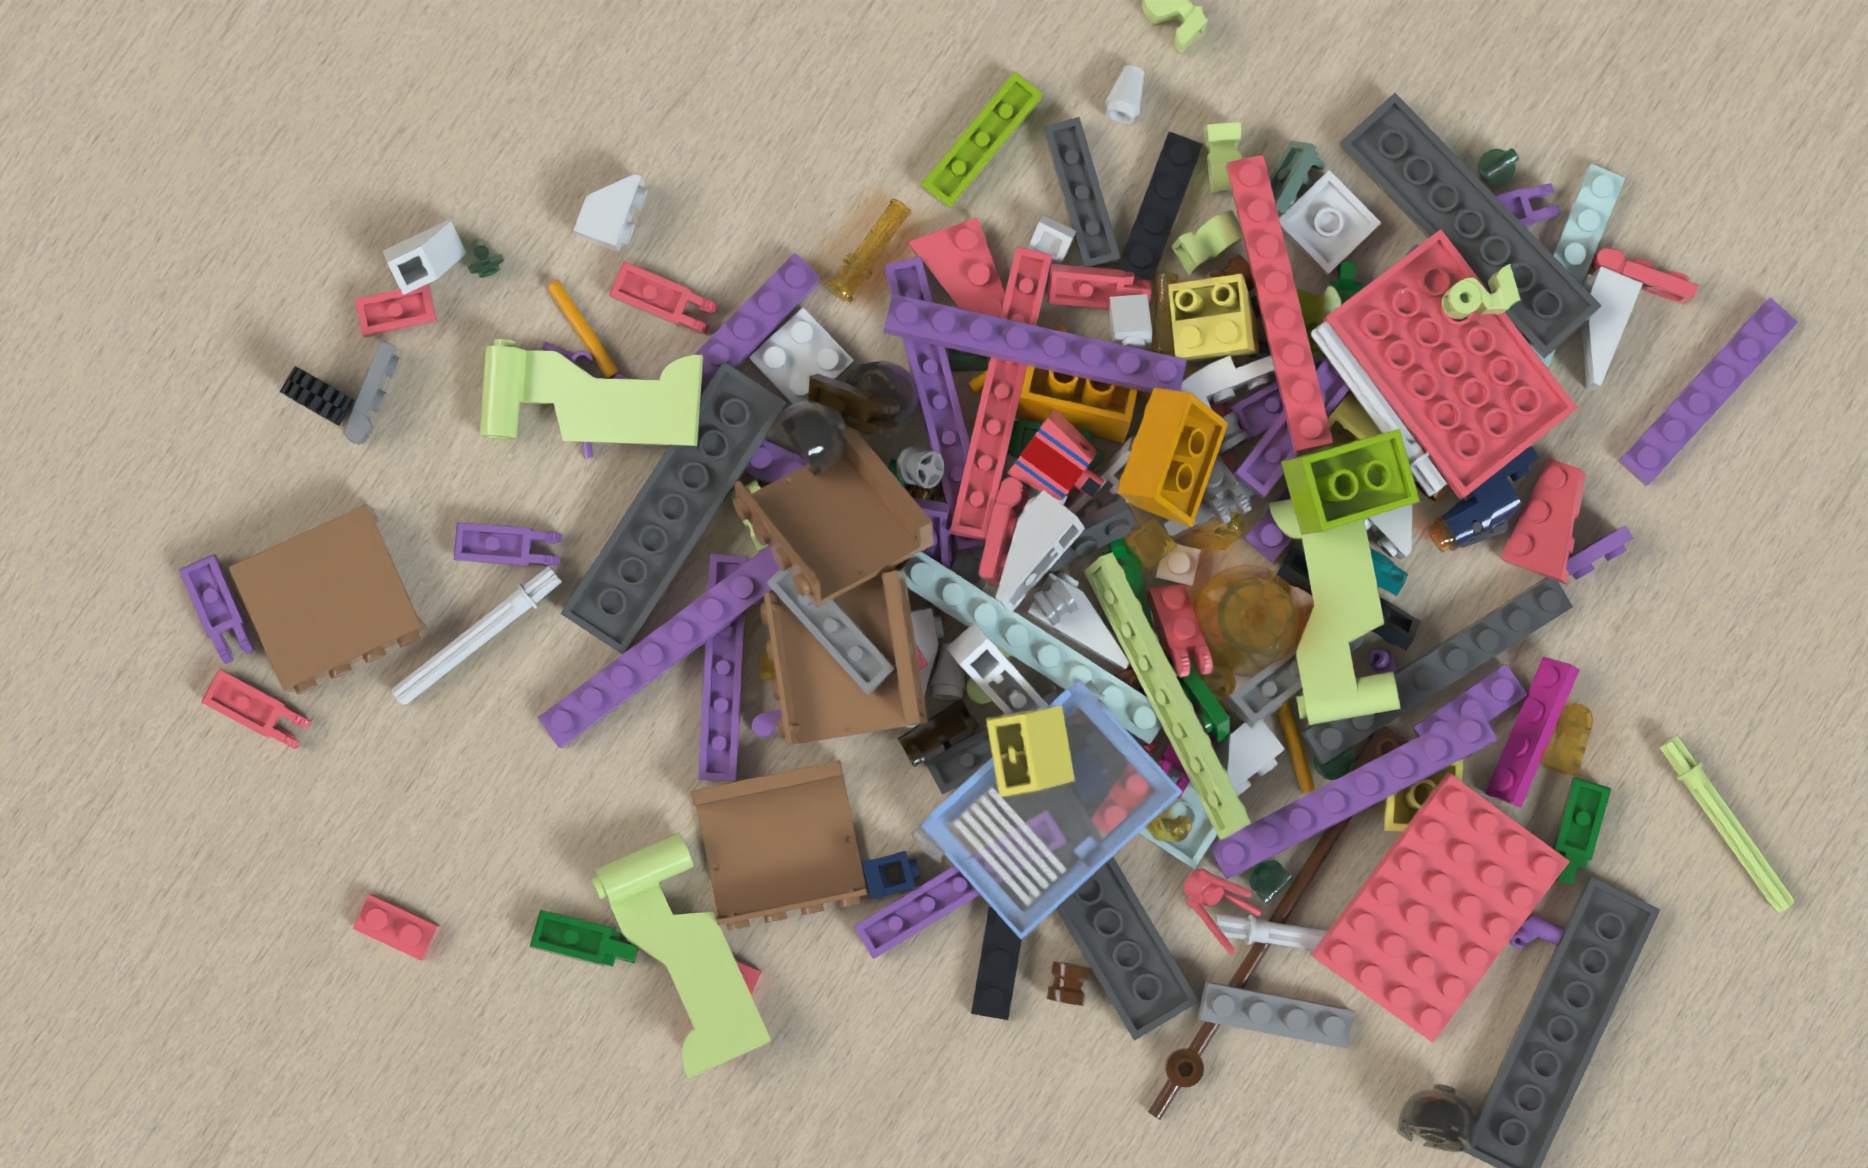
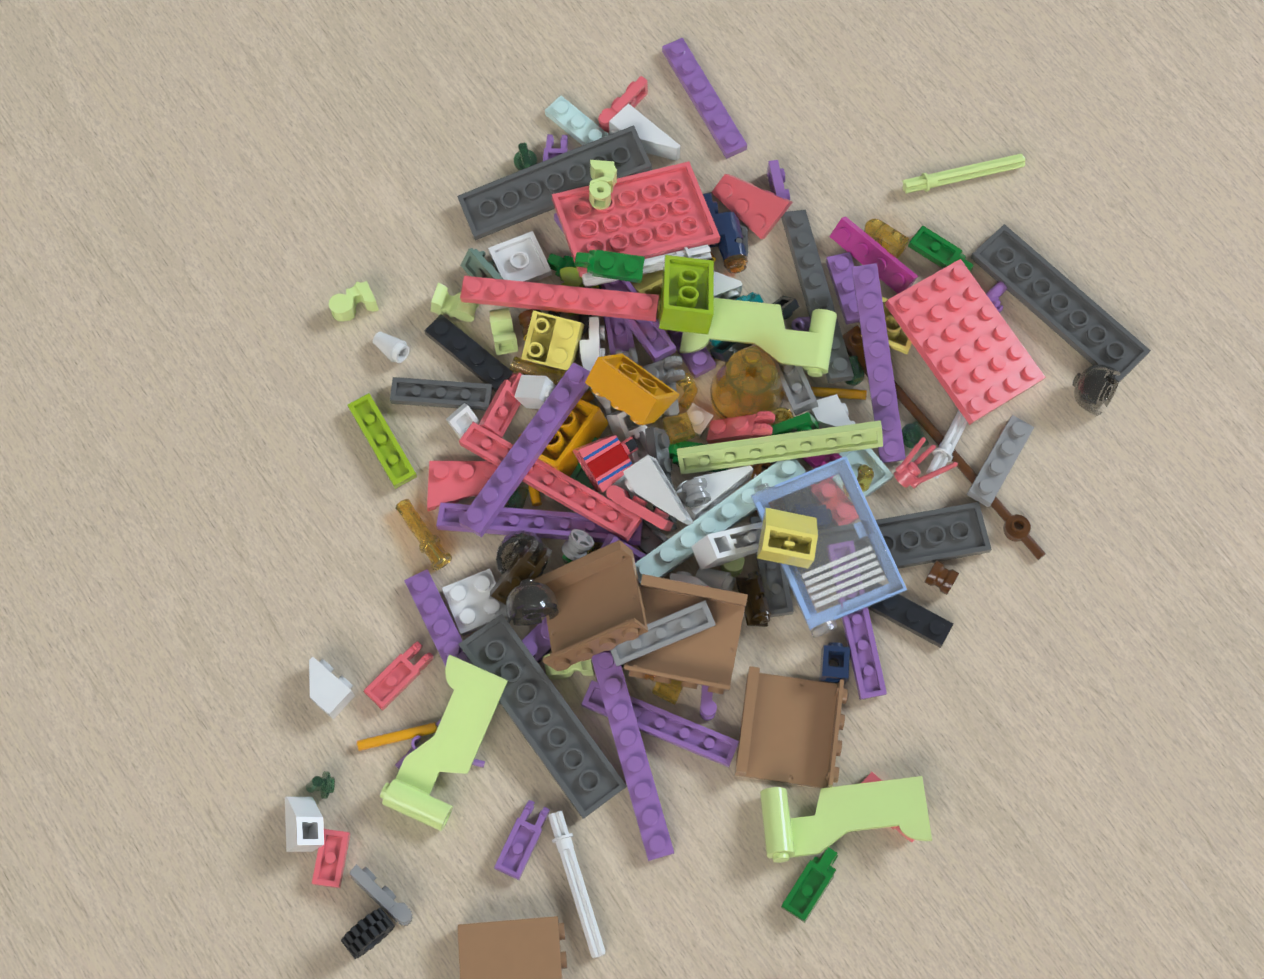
camera: 70 degrees left, 15 degrees down
none -> green hinge [575,250,645,283]

